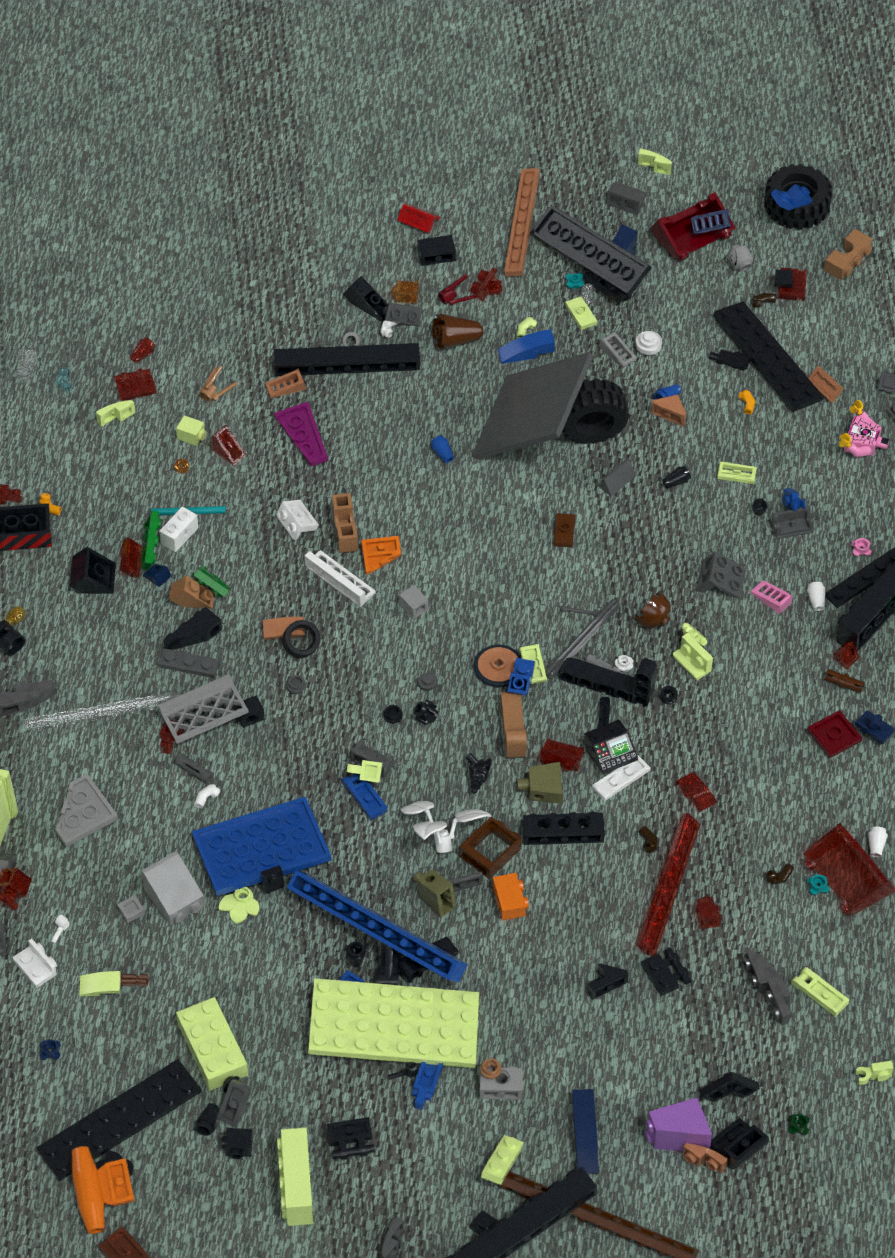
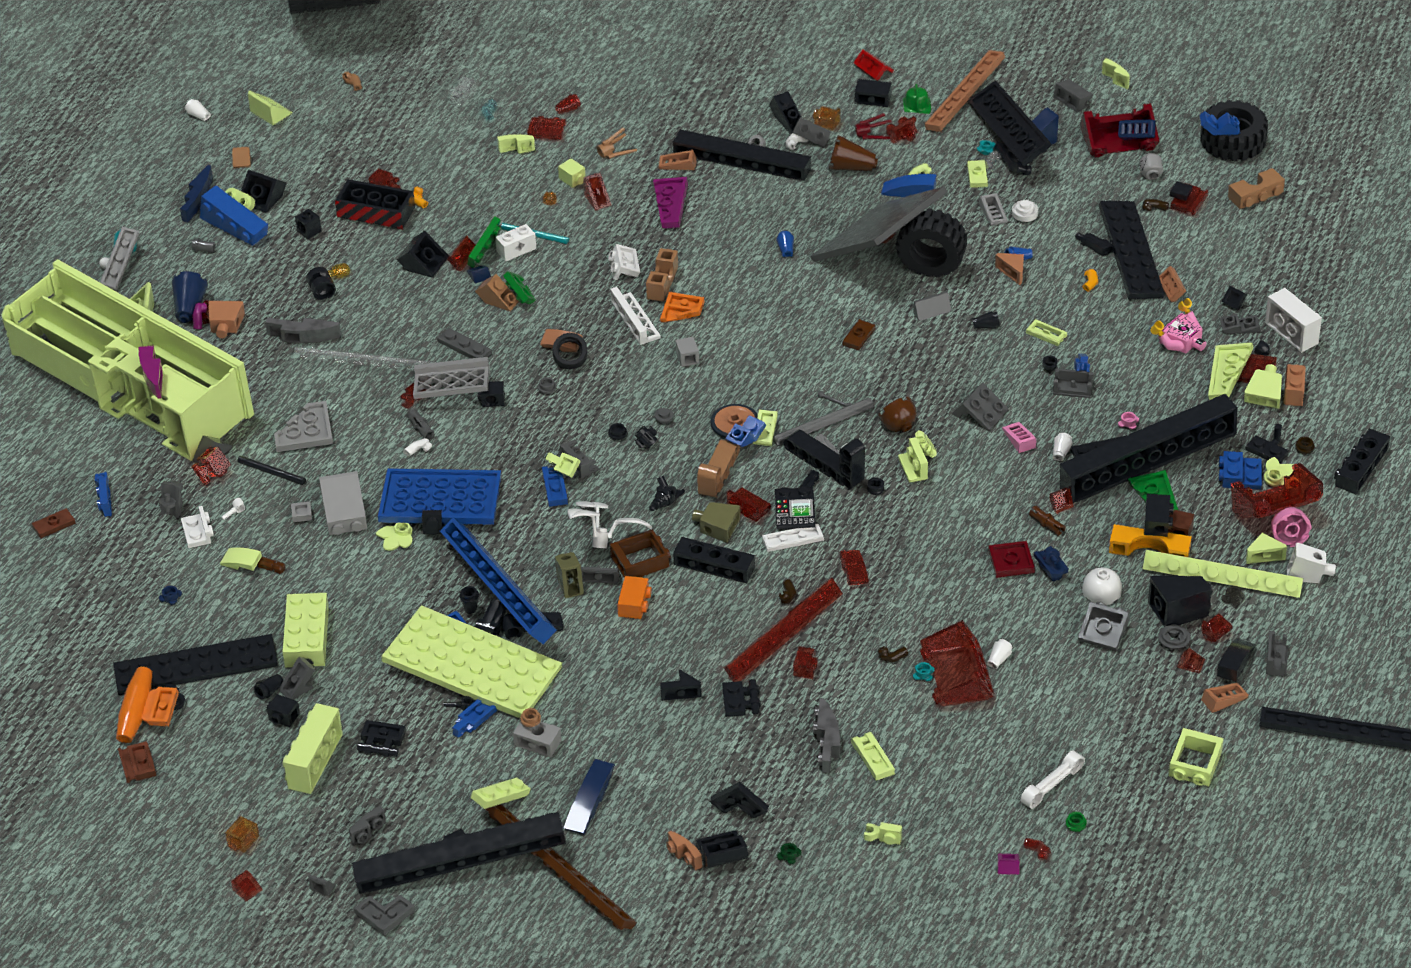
camera: 25 degrees right, 10 degrees down
black slope [163,607,222,650] -> none
medium lavender slope [645,1097,712,1152] -> none
none -> black bar [238,456,306,485]
none -> green piece [903,84,931,114]

